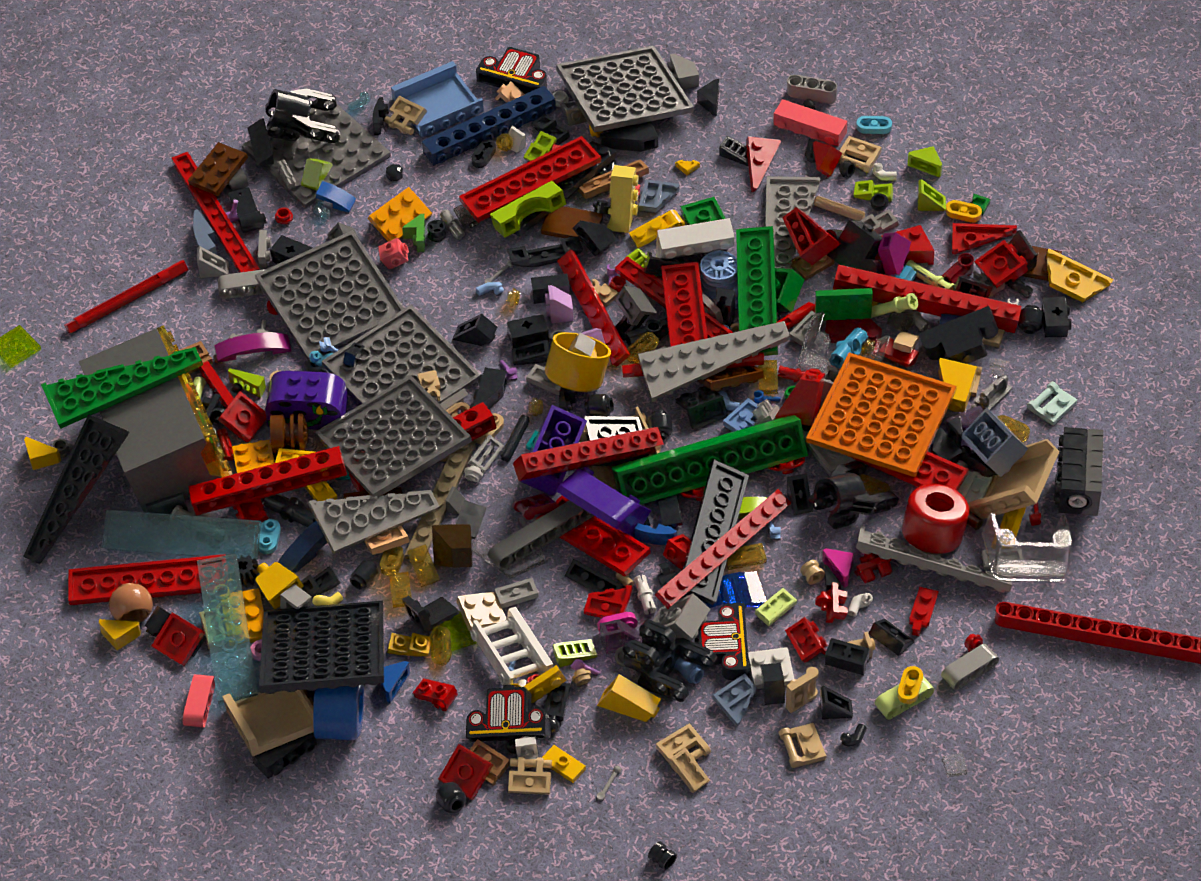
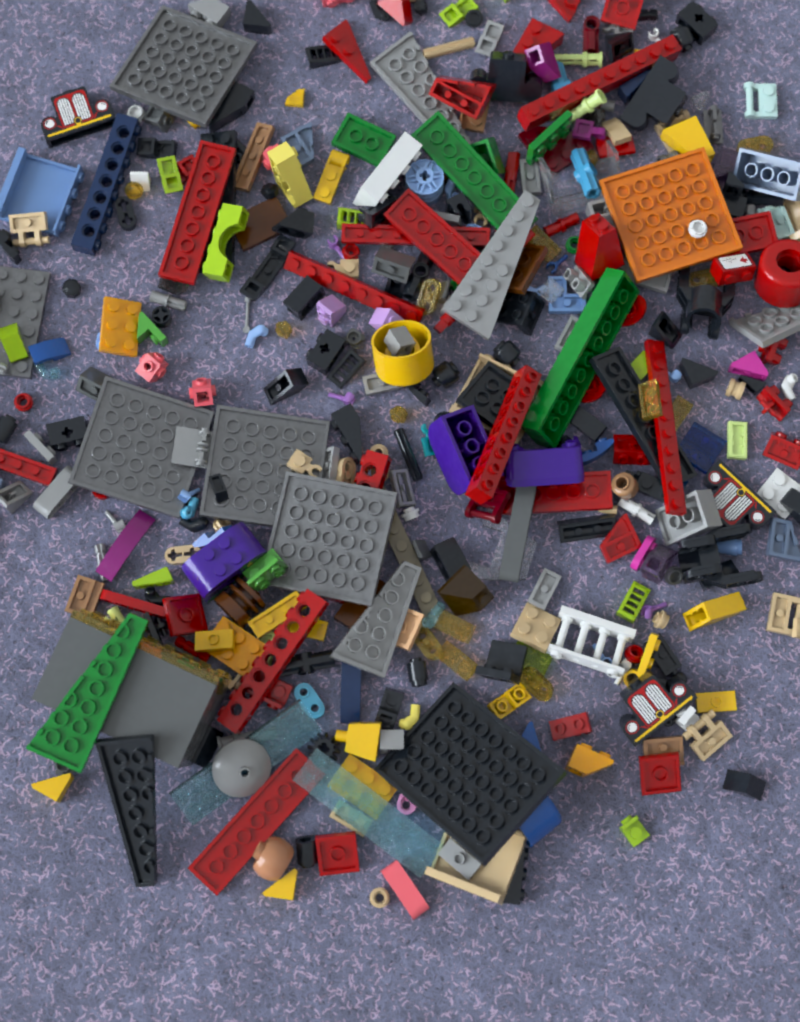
camera: 45 degrees left, 25 degrees up
black head [436,782,466,813] -> none
light nougat bracket [495,82,525,103] -> none
light grey hinge [597,766,621,801] -> none
none -> light grey hinge [171,426,213,469]
none -> coral brick [189,377,217,407]
none -> yellow plate [195,629,235,652]
none -> light grey dish [211,738,271,797]
none -> bright green bracket [243,548,288,591]
none -> tan plate [370,887,390,908]
none -> clear light blue arm [422,601,446,629]
none -> light grey plate [438,838,482,880]
none -> clear plate [538,277,565,304]
none -> light orange slope [565,743,614,778]
none -> magenta plate [572,119,606,141]
none -> medium nougat head [611,472,639,499]
none -> lime bracket [619,815,650,848]
none -> clear yellow plate [638,379,663,421]
none -> black slope [679,358,718,389]
none -> white plate [688,220,707,238]
none -> red brick [709,251,757,286]
none -> black slope [722,769,766,801]

